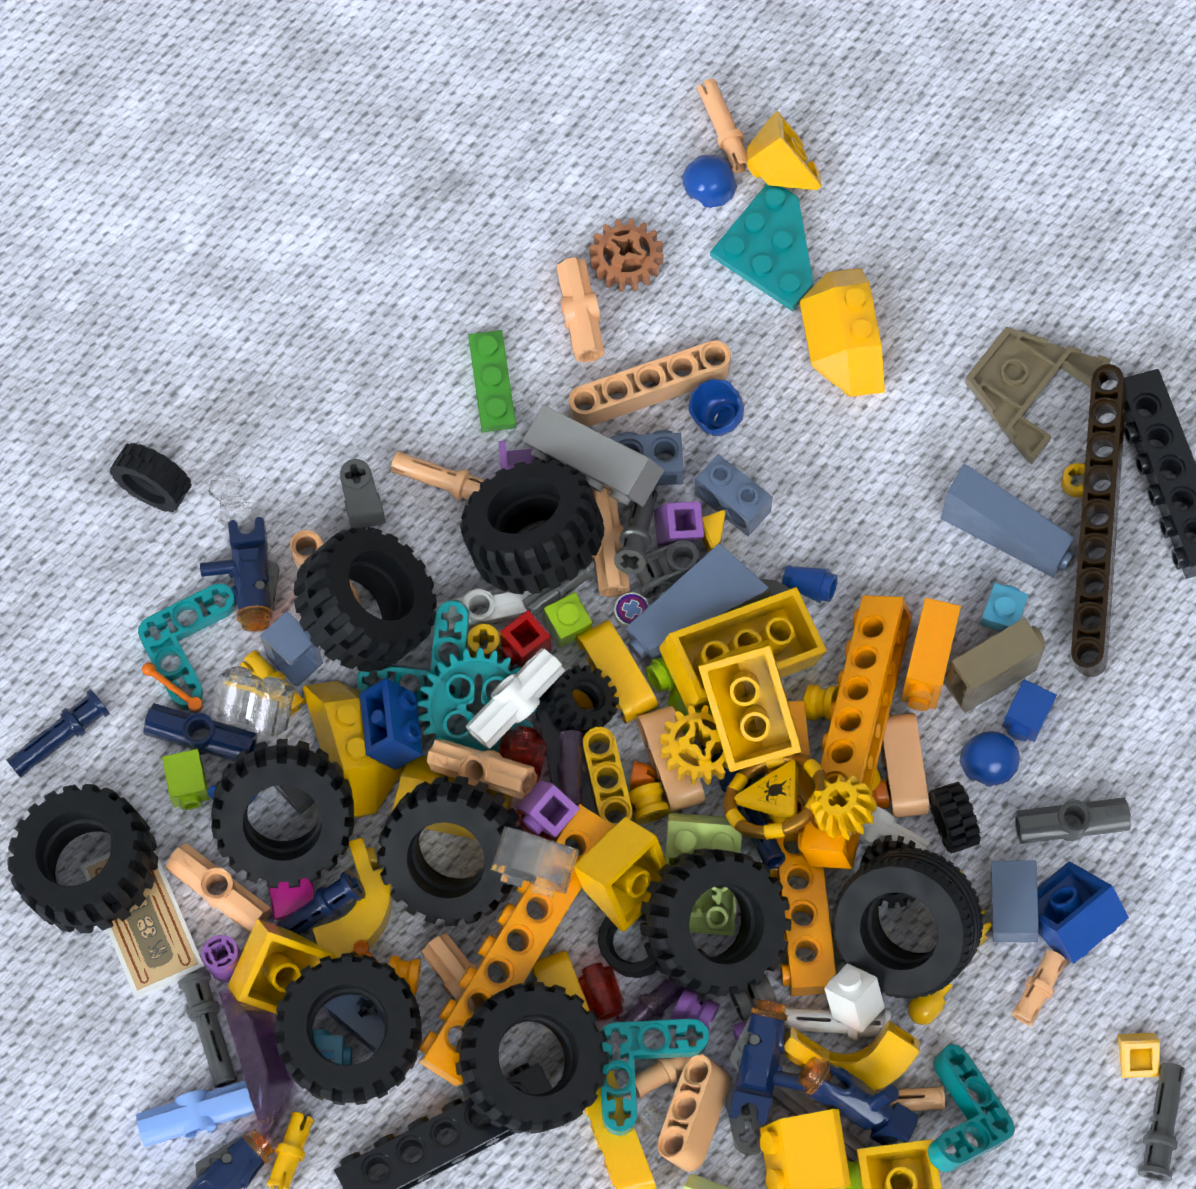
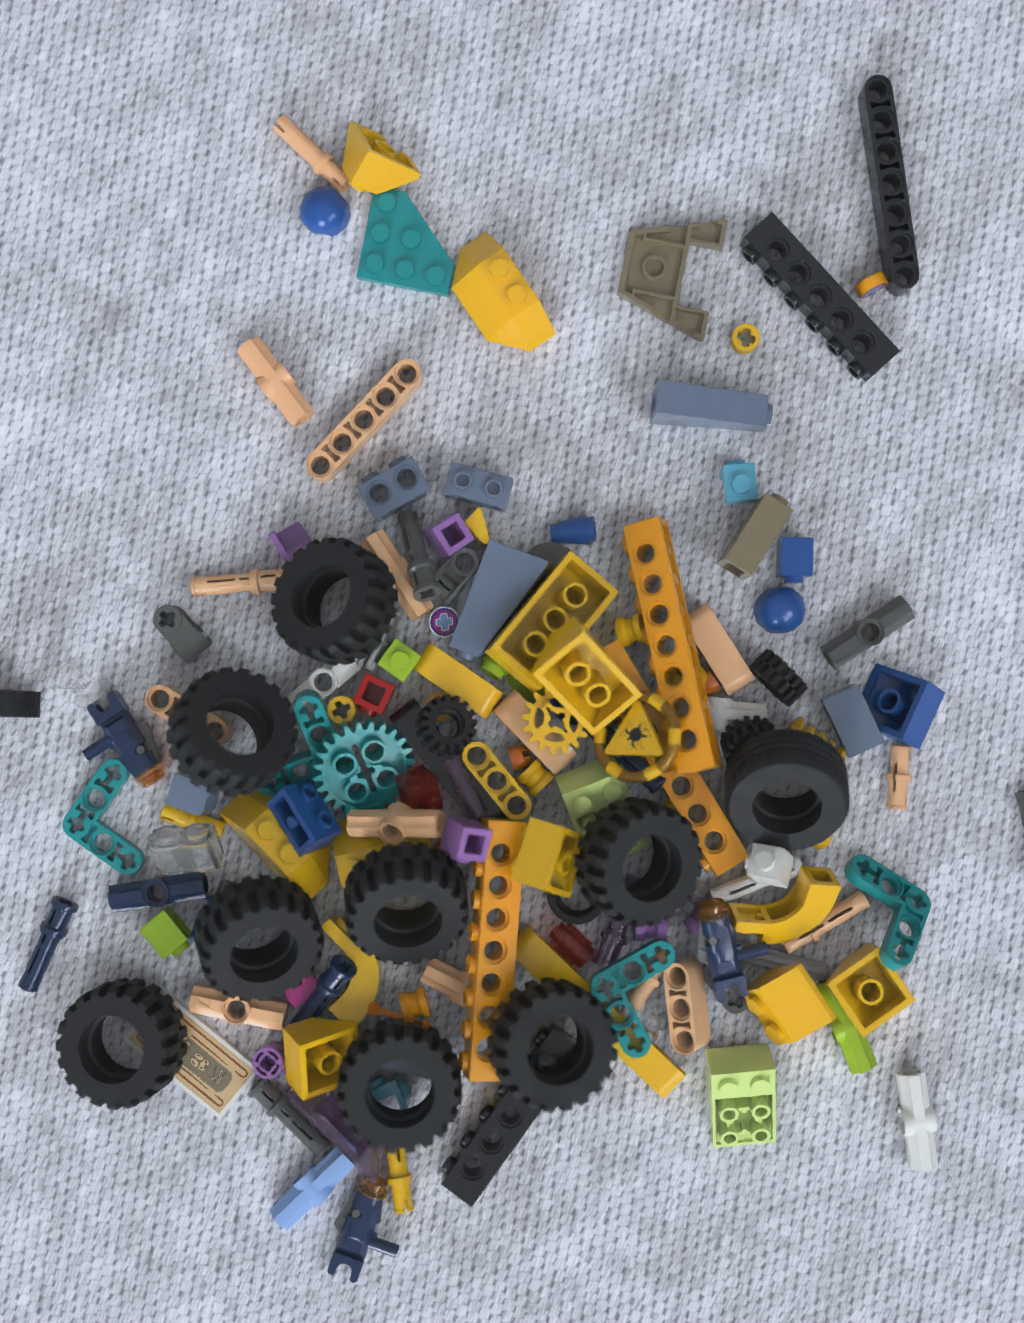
camera: 25 degrees left, 20 degrees up
orange hinge [142,662,203,713] -> none
white piece [465,648,565,749] -> none
bright green plate [468,330,516,433] -> none
clear brick [491,826,579,898] -> none
light grey brick [522,405,664,507] -> none
nougat gear [589,218,664,292] -> none
blue hair [688,379,745,436] -> none
dark blue piece [798,1057,918,1146] -> none
yellow gear [811,774,877,840] -> none
light orange brick [901,597,961,711] -> none
dark brown beam [1071,364,1127,677] -> none
yellow slope [1117,1033,1160,1078] -> none

